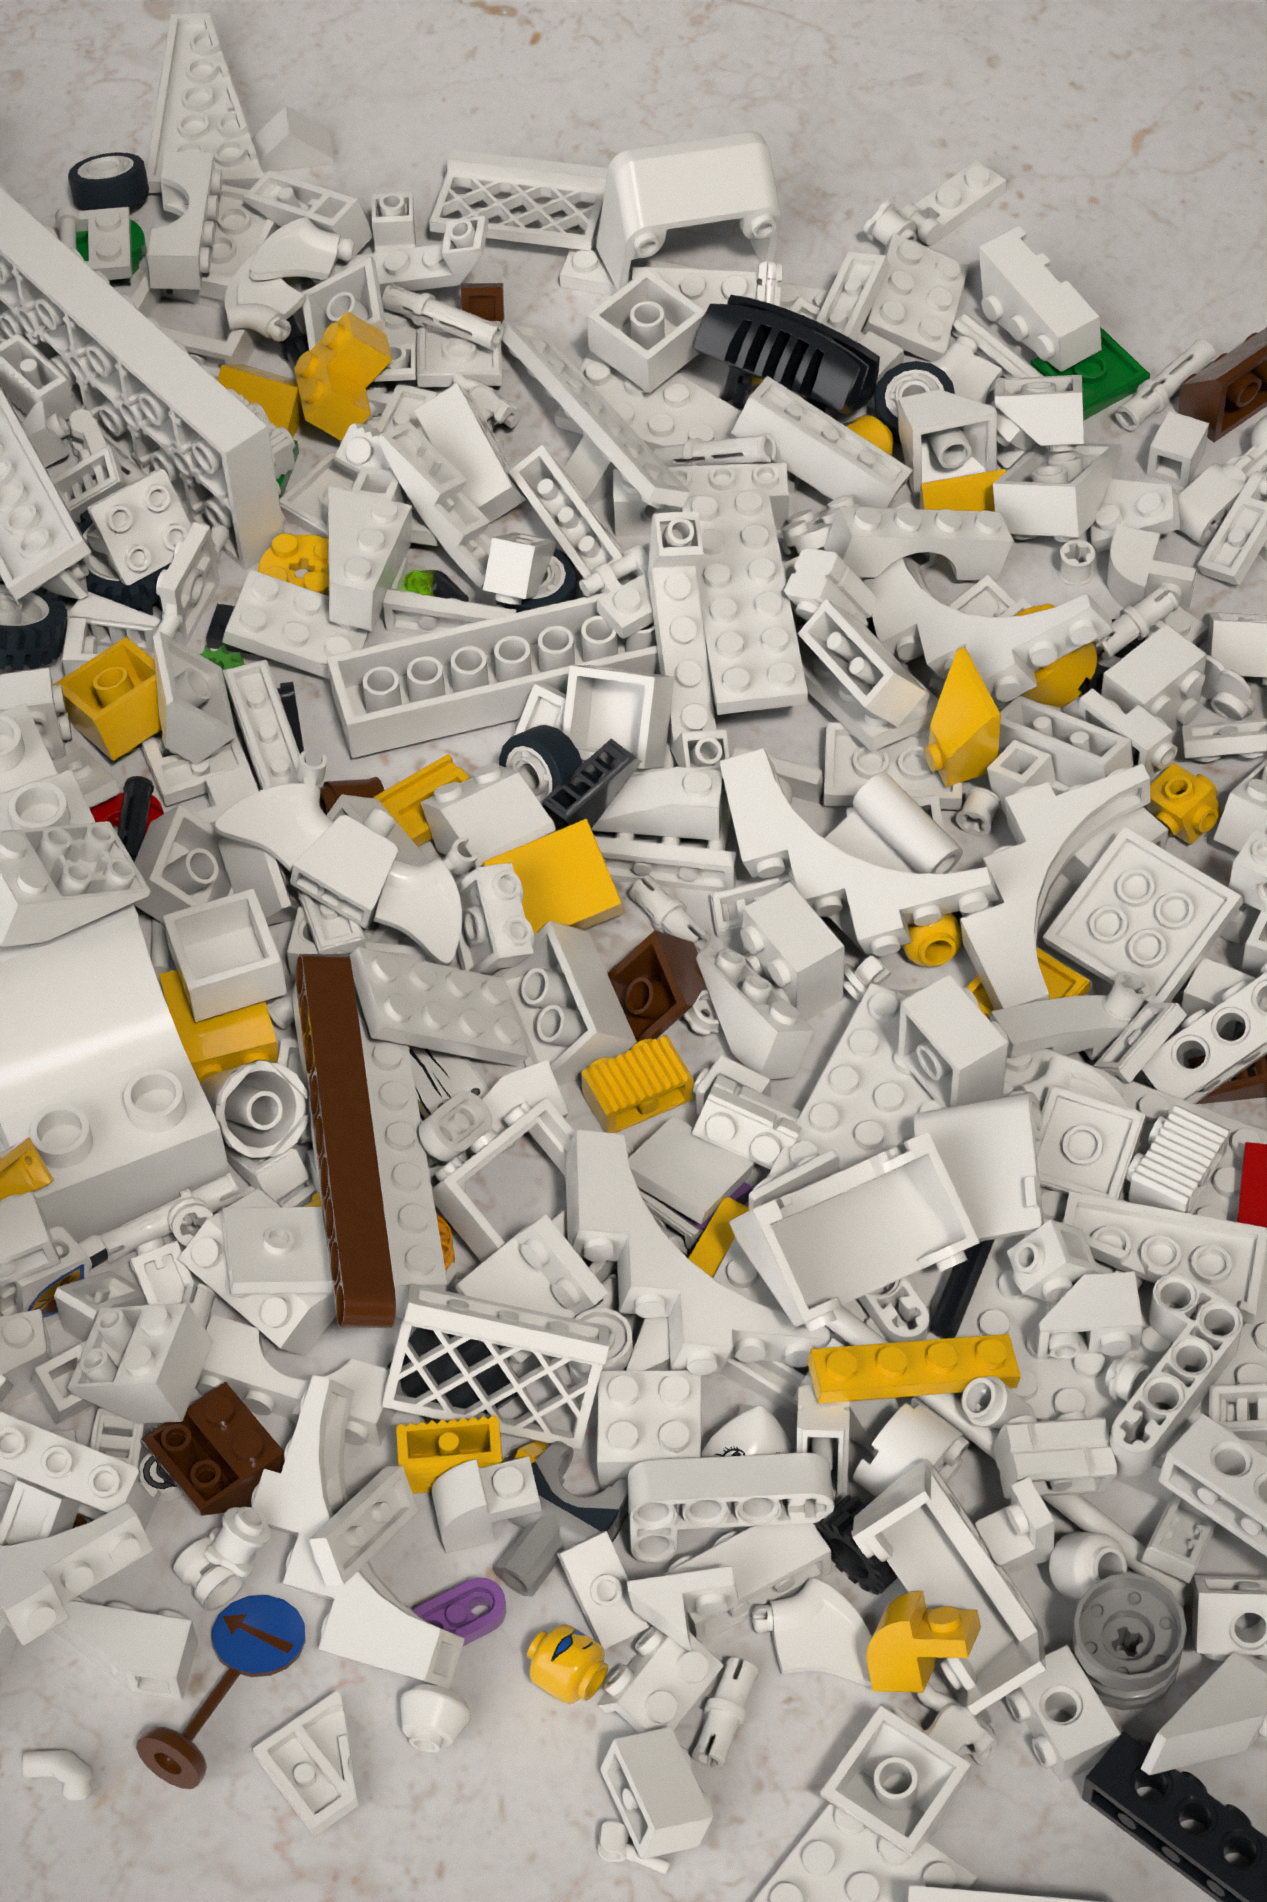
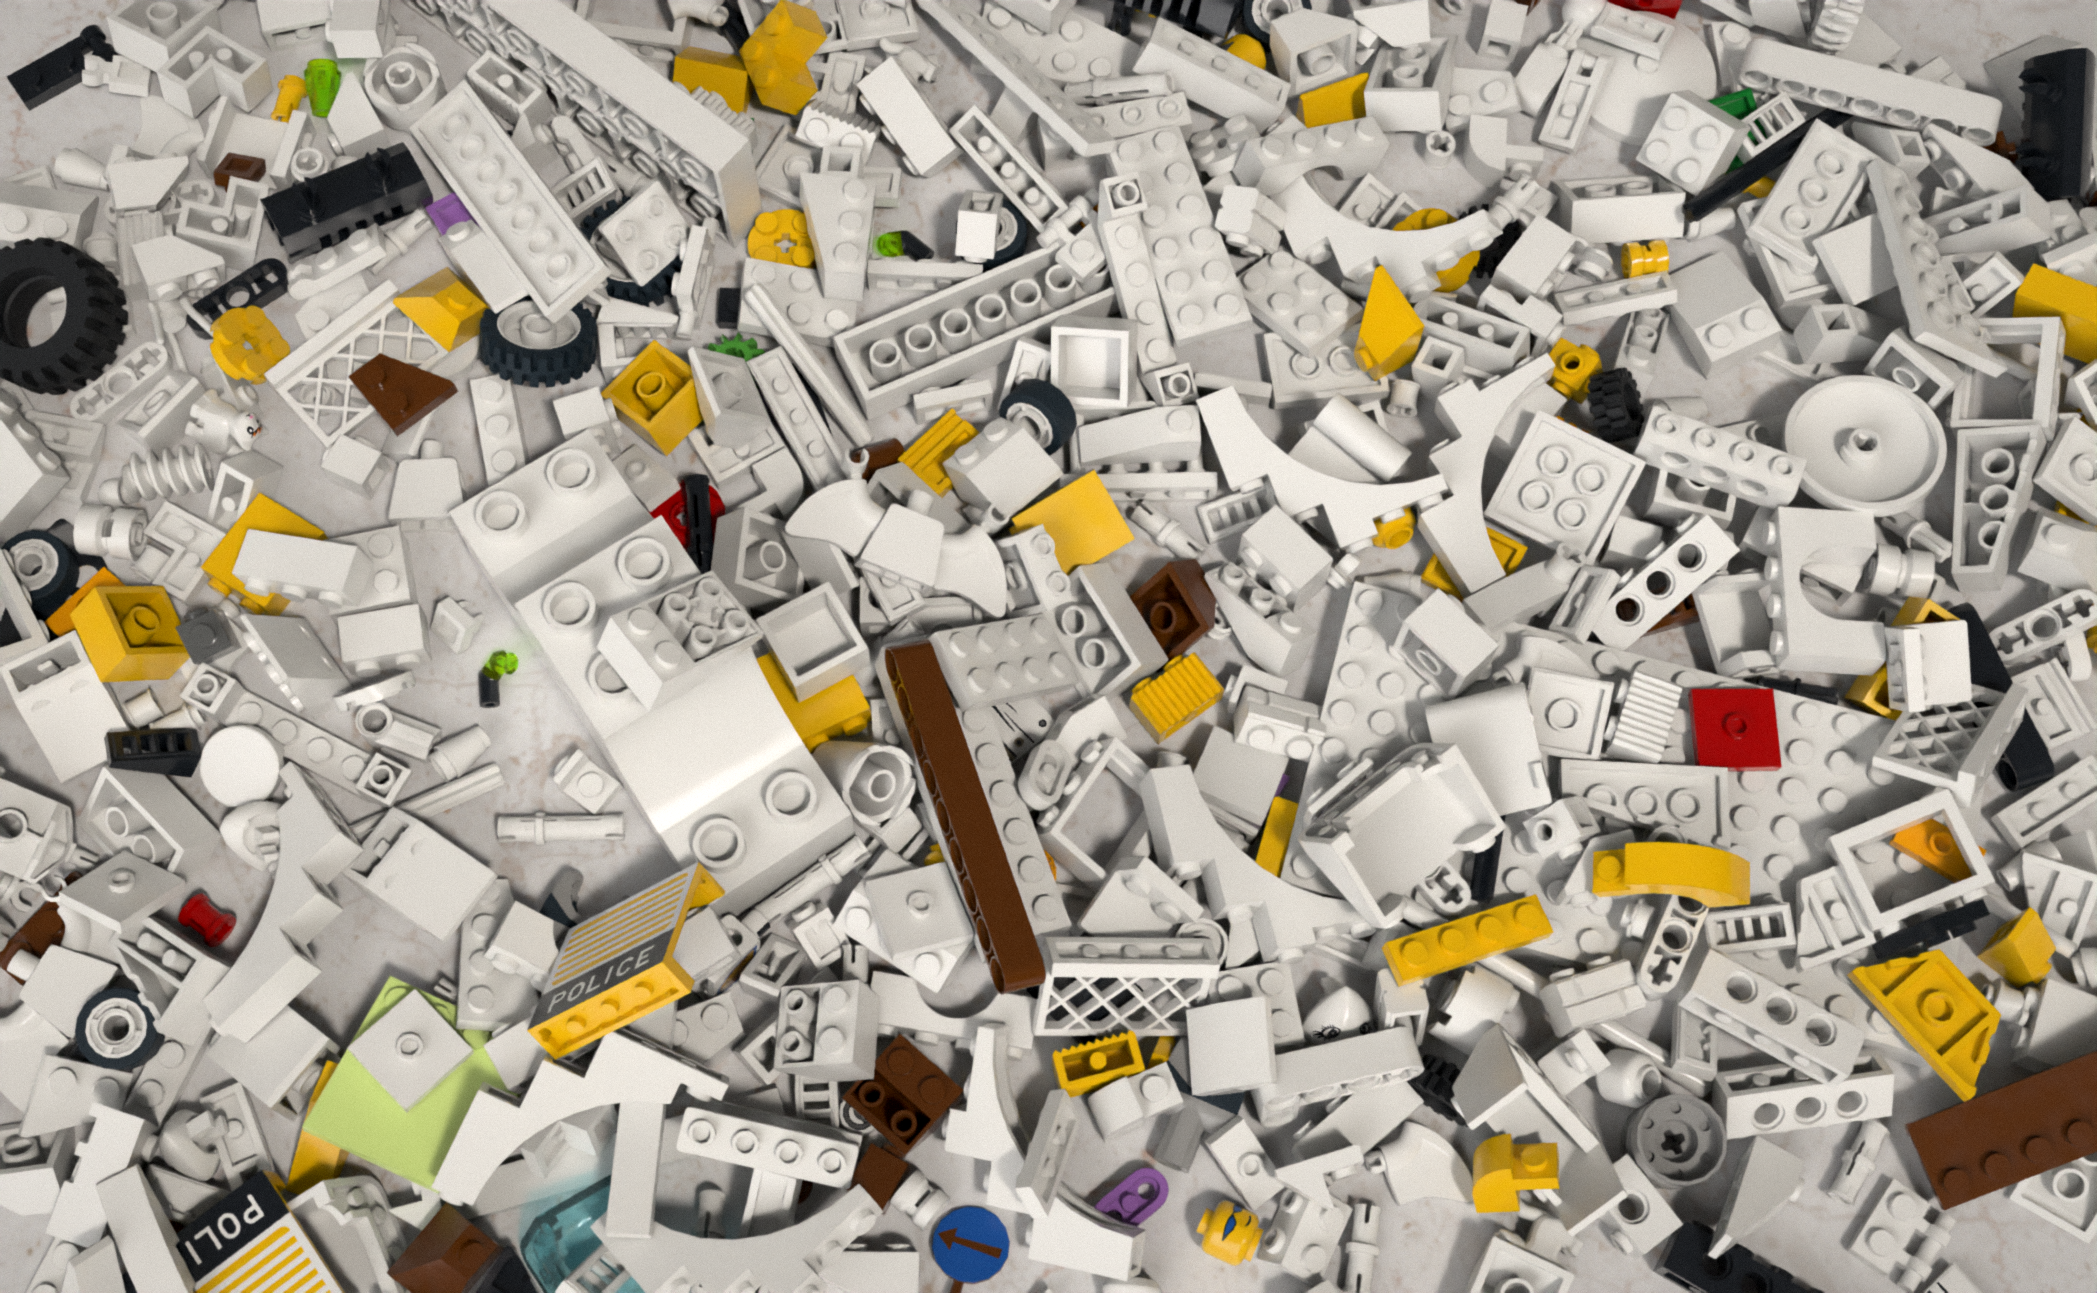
camera: 15 degrees left, 15 degrees up
white bush [167,1197,213,1246] -> none
white brick [204,1507,271,1577] -> none
white slope [378,421,491,589] -> none
black slope [543,739,642,829] -> none
white brick [797,599,927,727] -> none
white cone [962,1376,1034,1429] -> none
none -> white axle [744,283,875,449]
none -> reddish brown brick [845,1143,910,1216]
none -> white plate [913,379,993,425]
none -> white slope [1186,996,1277,1096]
none -> black tyre [1587,367,1644,443]
none -> yellow arch [1592,842,1750,908]

